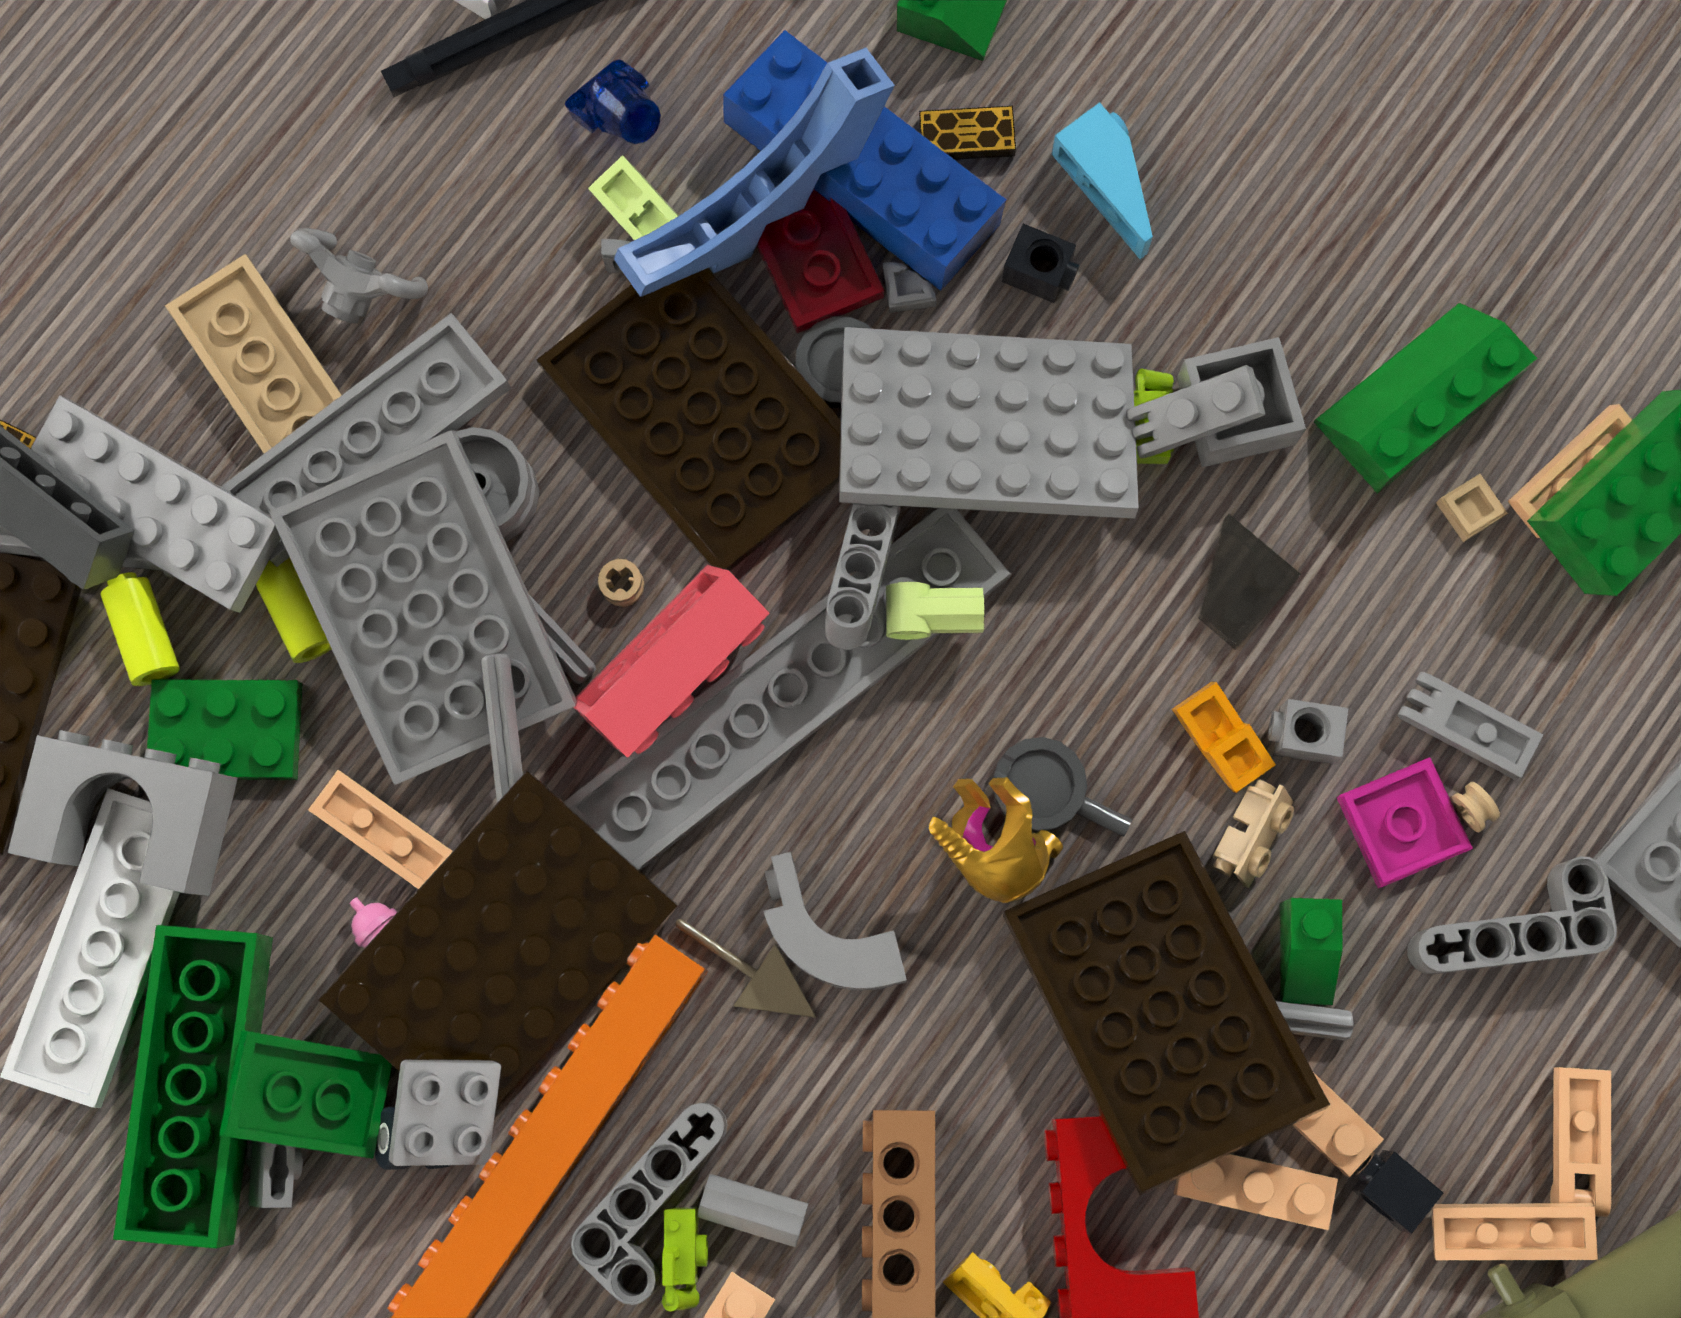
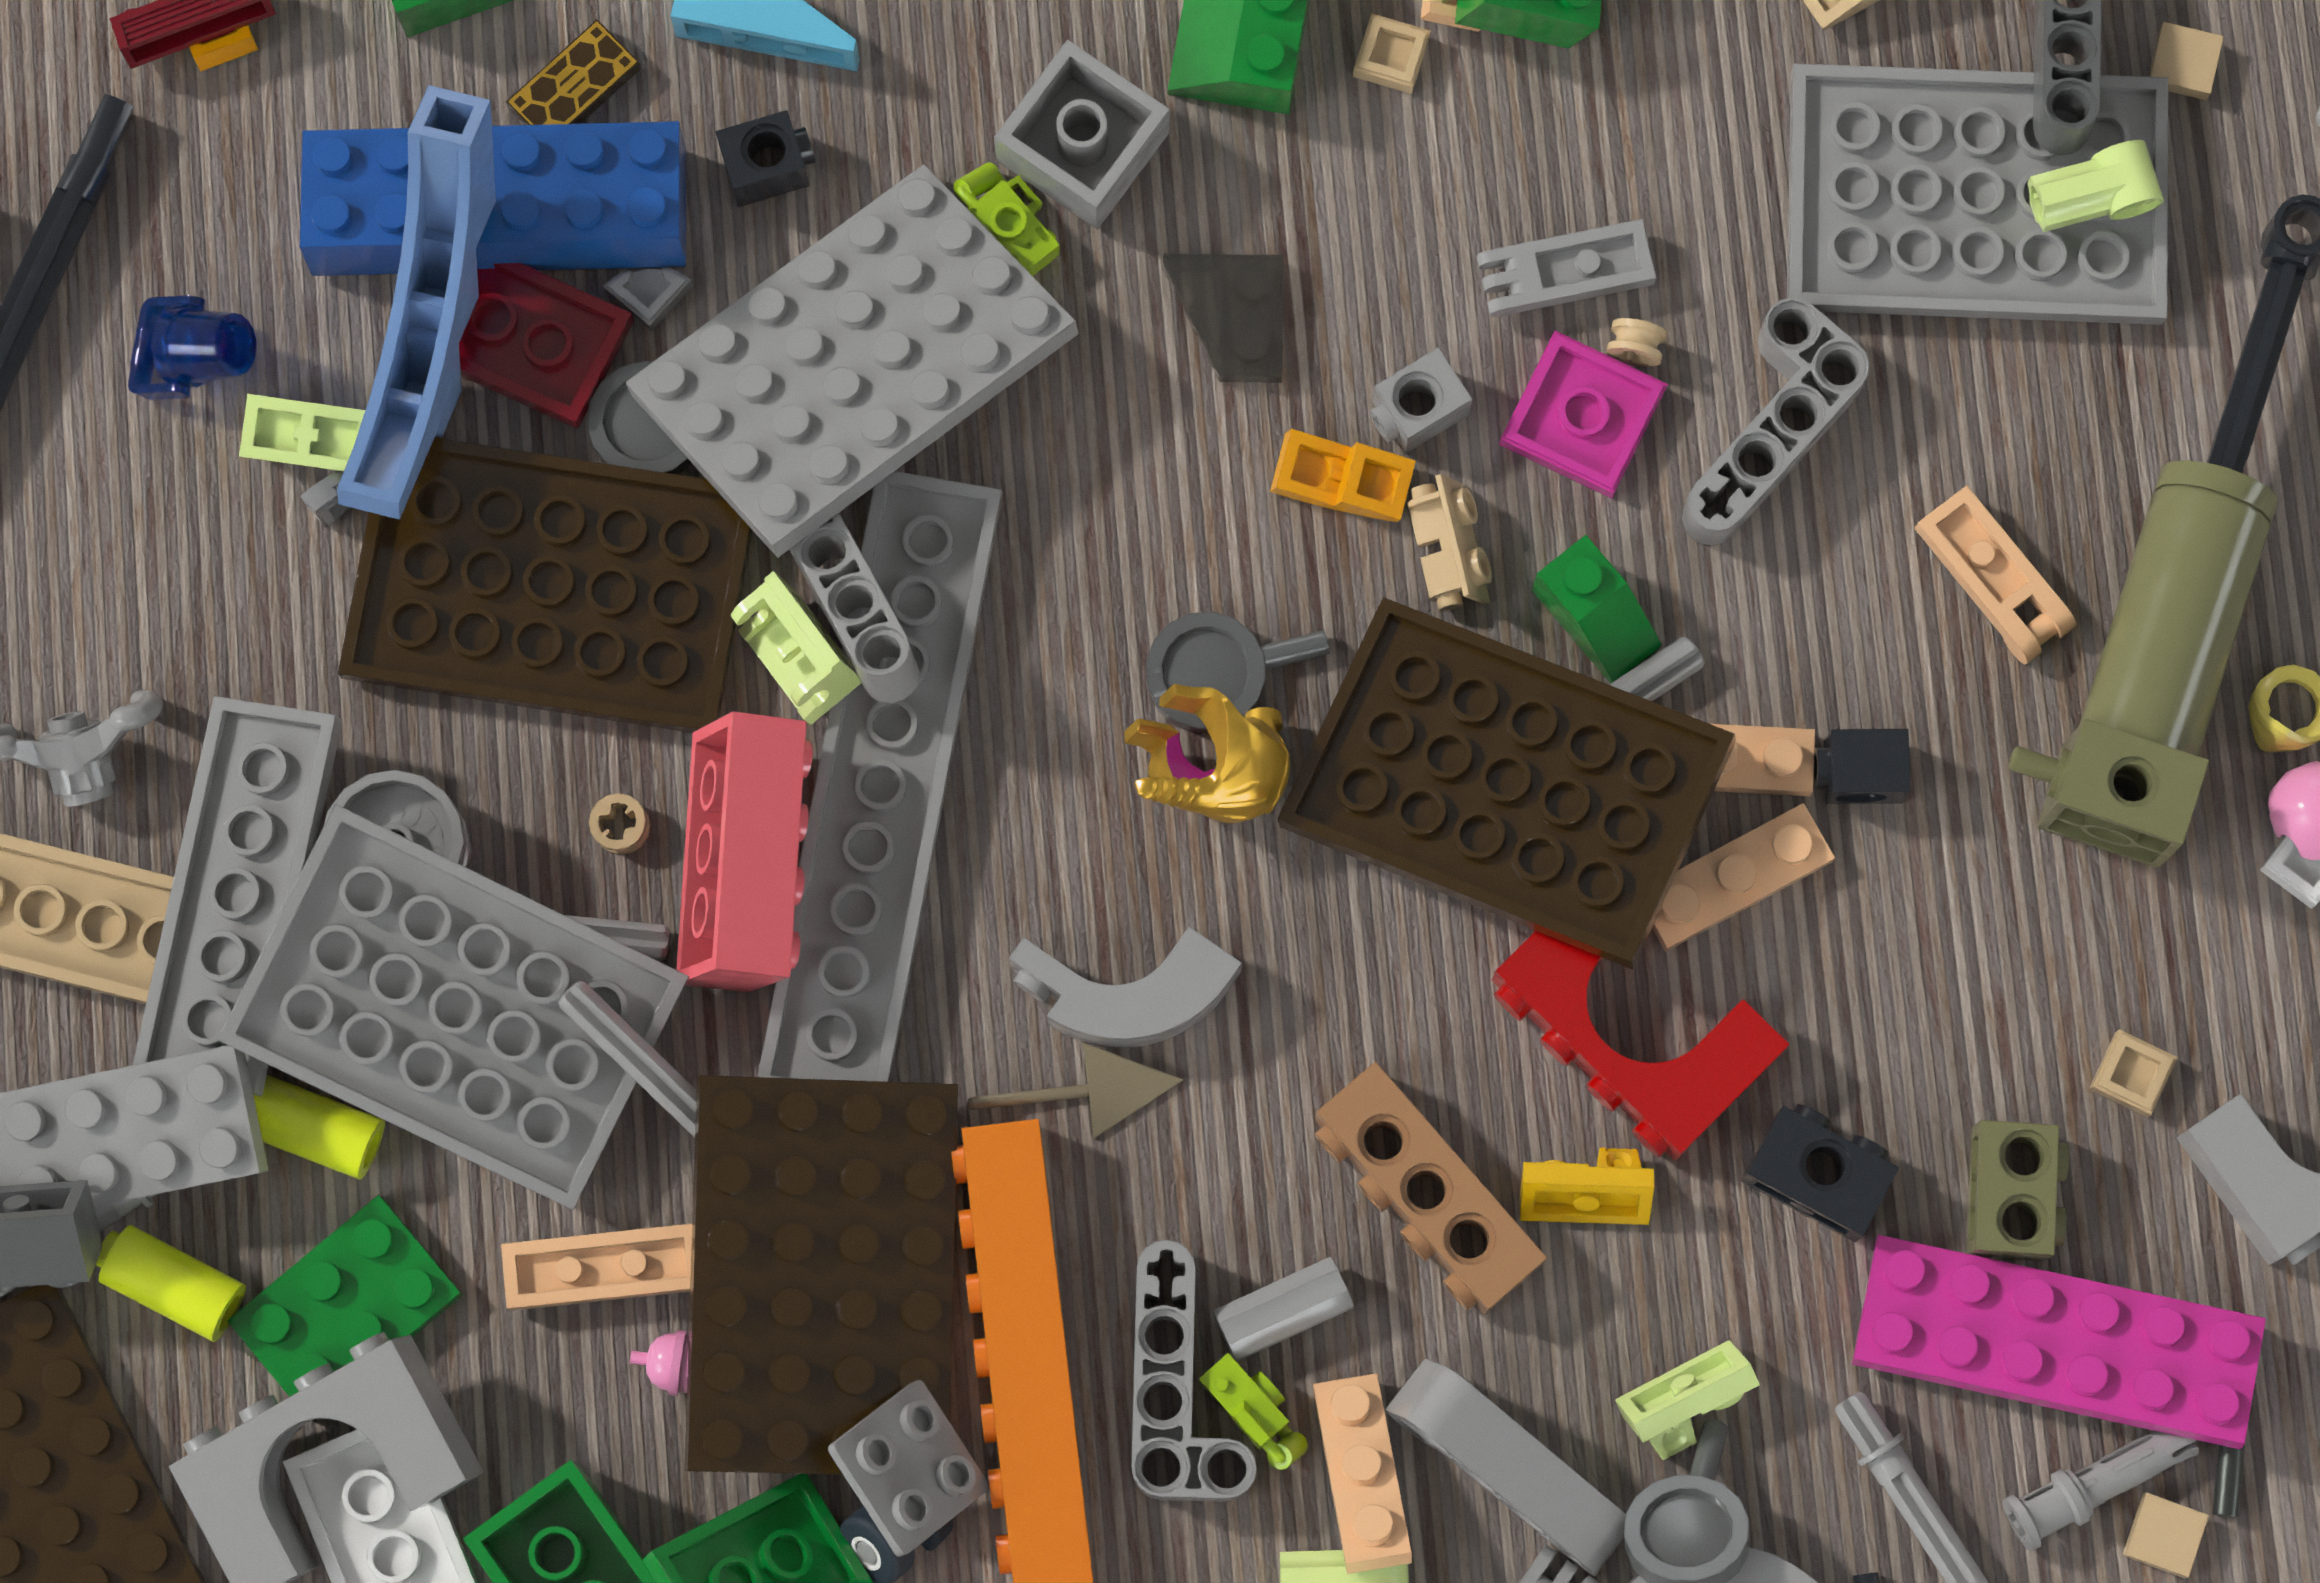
camera: 45 degrees left, 0 degrees up
yellowish green piece [886,582,984,640] -> none
light grey hinge [1127,365,1266,458] -> none
light nougat plate [1431,1203,1598,1260] -> none
none -> yellowish green hinge [731,571,861,725]

